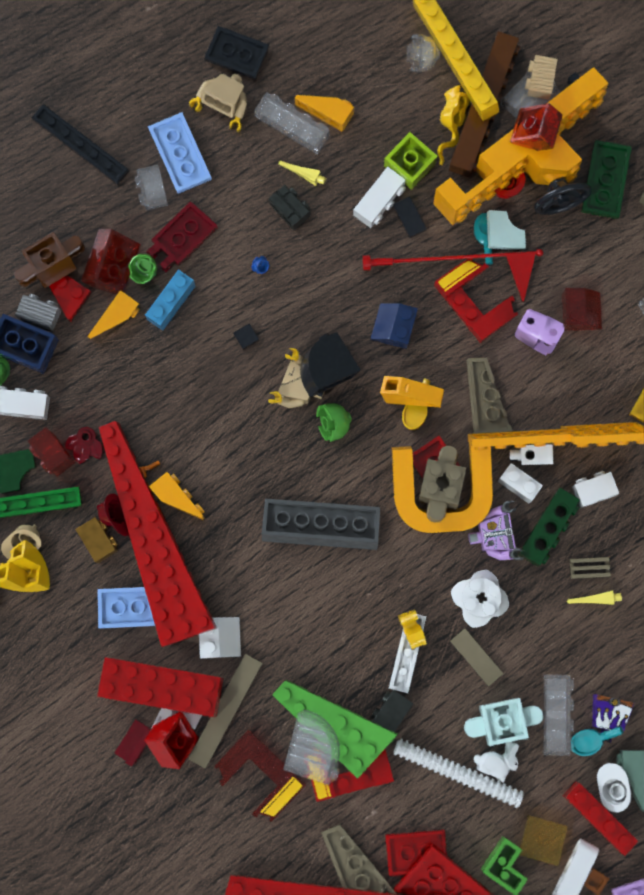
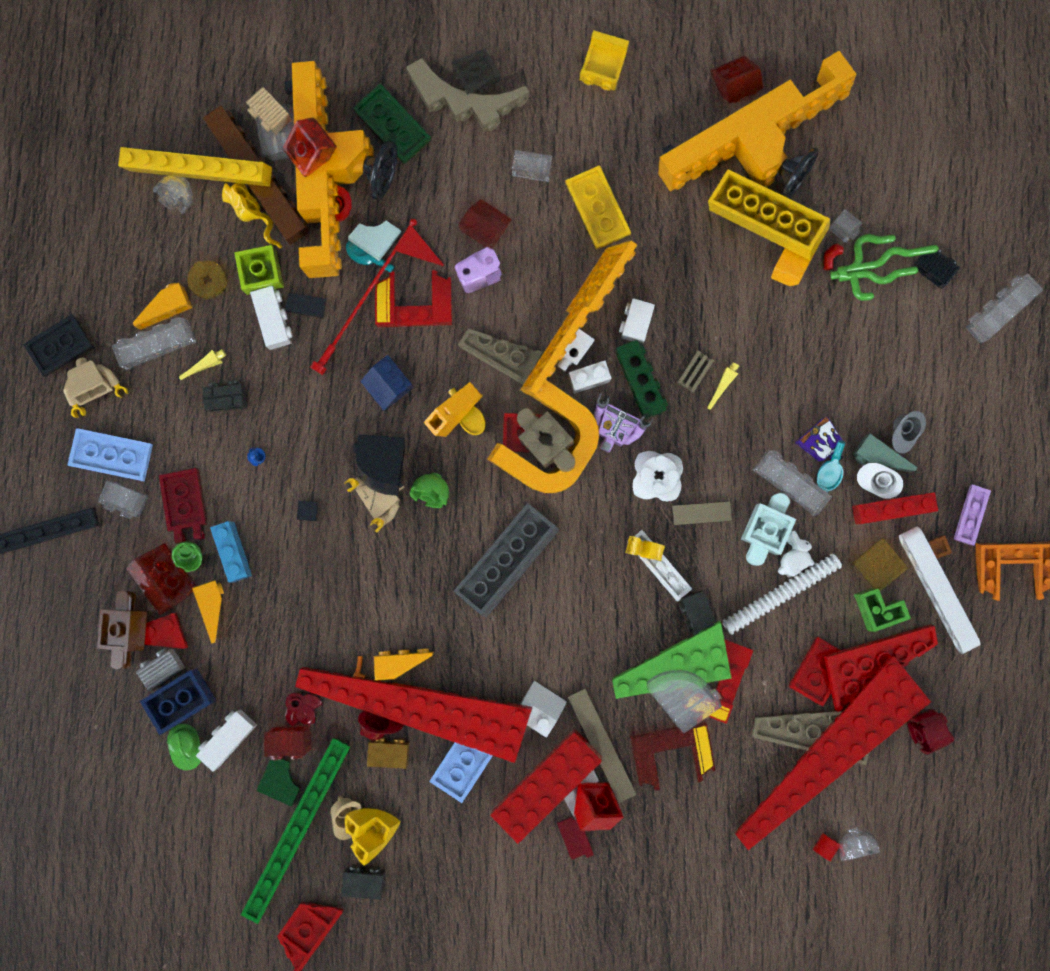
camera: 55 degrees left, 5 degrees up
none -> clear yellow plate [188,261,227,299]

